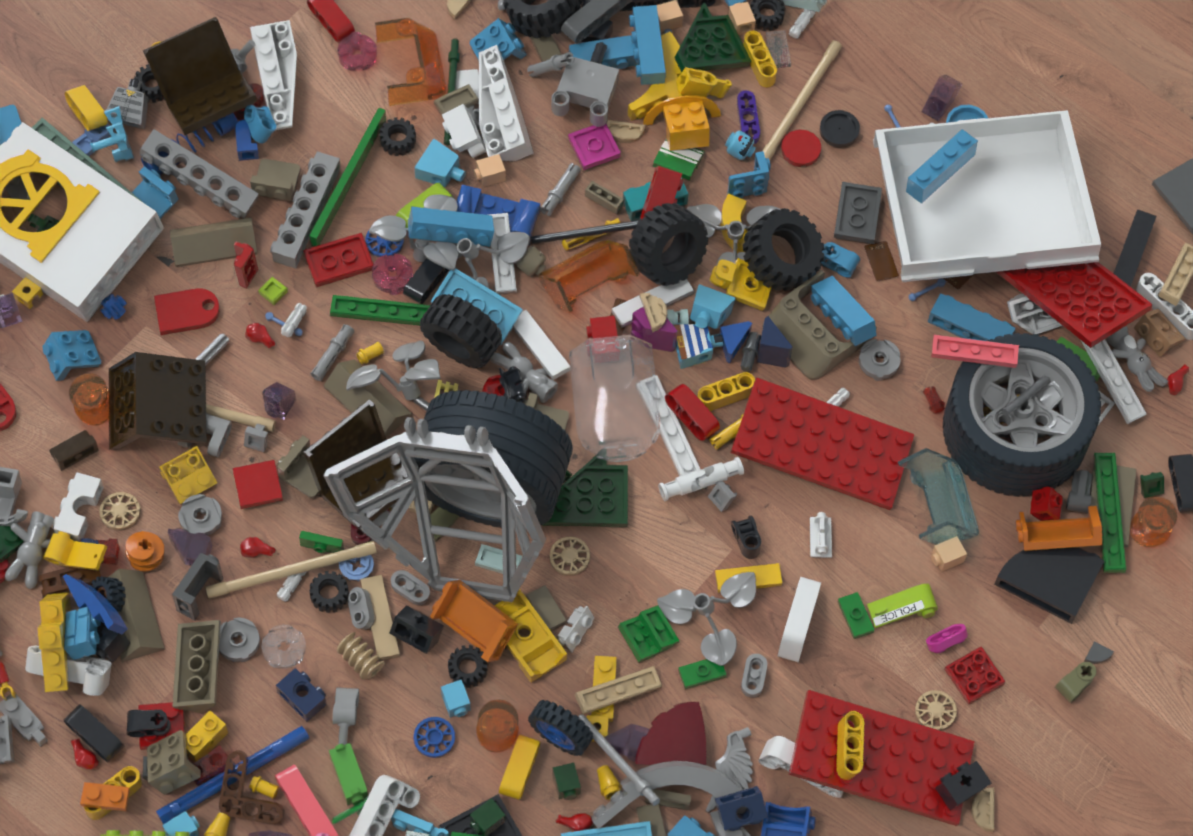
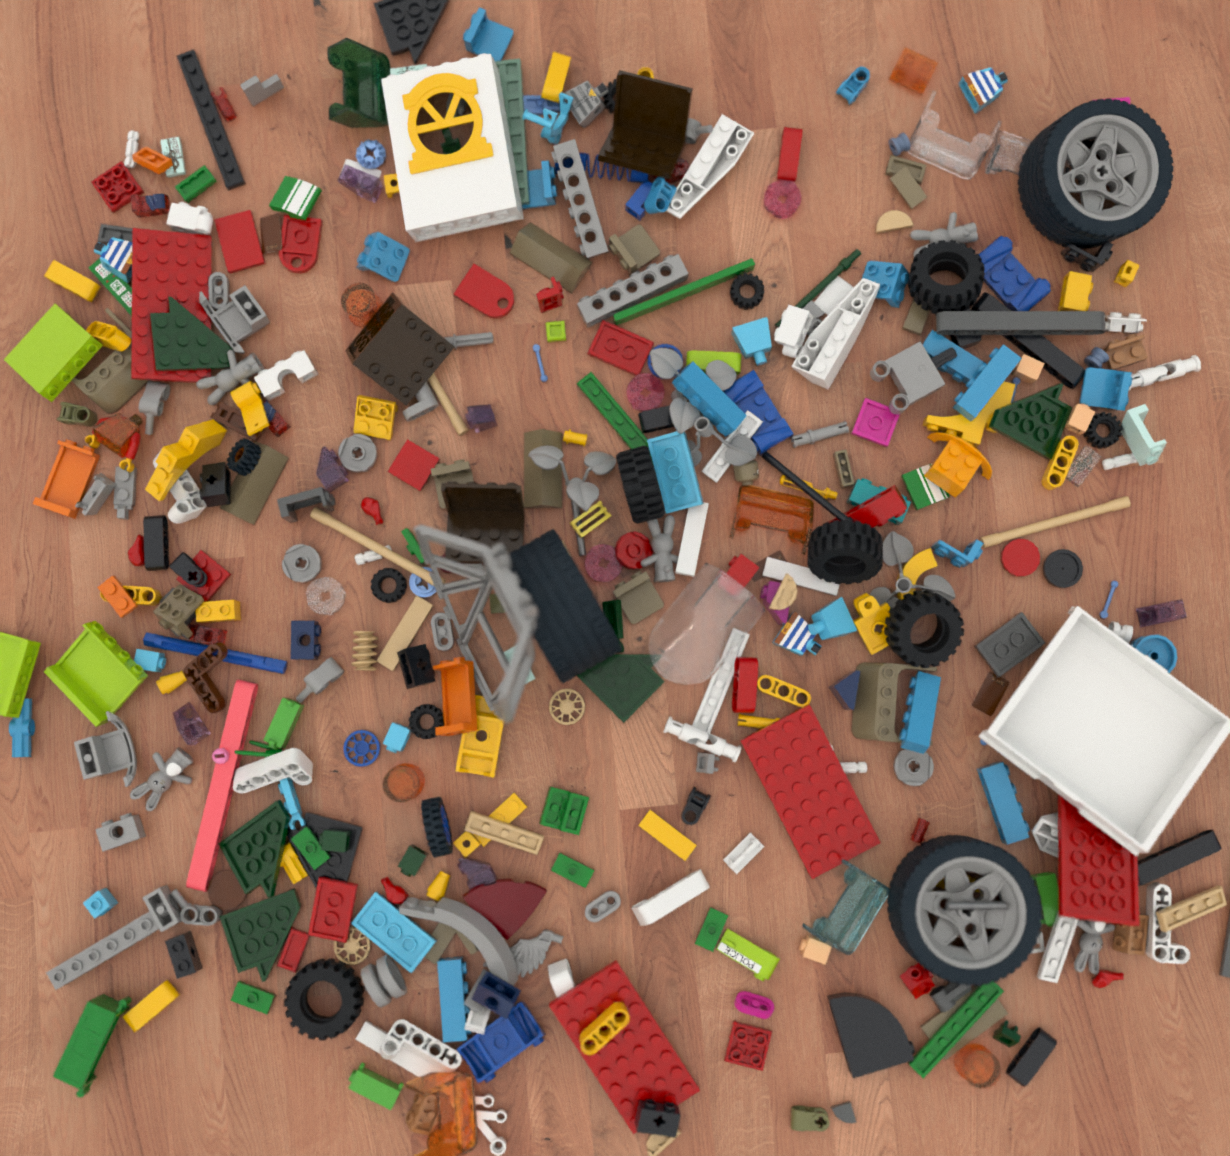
camera: 50 degrees right, 20 degrees up
dark brown panel [49,430,99,471] -> none
blue slope [63,574,128,634] -> none
dark azure brick [64,607,100,660] -> none
tan wheel [99,492,140,530] -> none
blue gear [100,294,127,320] -> none
orange piece [125,531,164,572] -> none
dark tan slope [173,620,221,714] -> none
light grey tile [244,423,268,452] -> none
red animal [245,323,275,348] -> none
yellow pin [249,776,279,799] -> none
white axle [281,303,307,337] -> none
light grey pin [310,324,355,381] -> none
light grey plate [348,587,374,630] -> none
clear orange windscreen [375,18,446,106] -> none
dark tan tile [434,84,479,117] -> none
light nougat brick [474,154,506,187] -> none
yellow beam [498,734,541,801] -> none
black hinge [499,366,527,403] -> none
dark tan tile [526,585,566,631] -> none
light grey pin [528,52,575,78] -> none
white hinge [557,606,594,652] -> none
light grey bar [578,714,660,806] -> none
tan tile [606,120,646,143] -> none
light grey plant [657,572,756,666] -> none
light aqua wheel [667,309,689,326] -> none
yellow piece [676,67,732,99] -> none
blue slope [720,321,752,364] -> none
medium azure head [725,131,756,160] -> none
dark purple beam [737,90,760,145] -> none
dark grey axle [740,332,761,372] -> none
dark azure piece [821,242,860,278] -> none
dark azure brick [906,129,978,204] -> none
tan wheel [915,690,957,731] -> none
coral plate [931,335,1019,368] -> none
orange panel [1016,506,1102,551] -> none

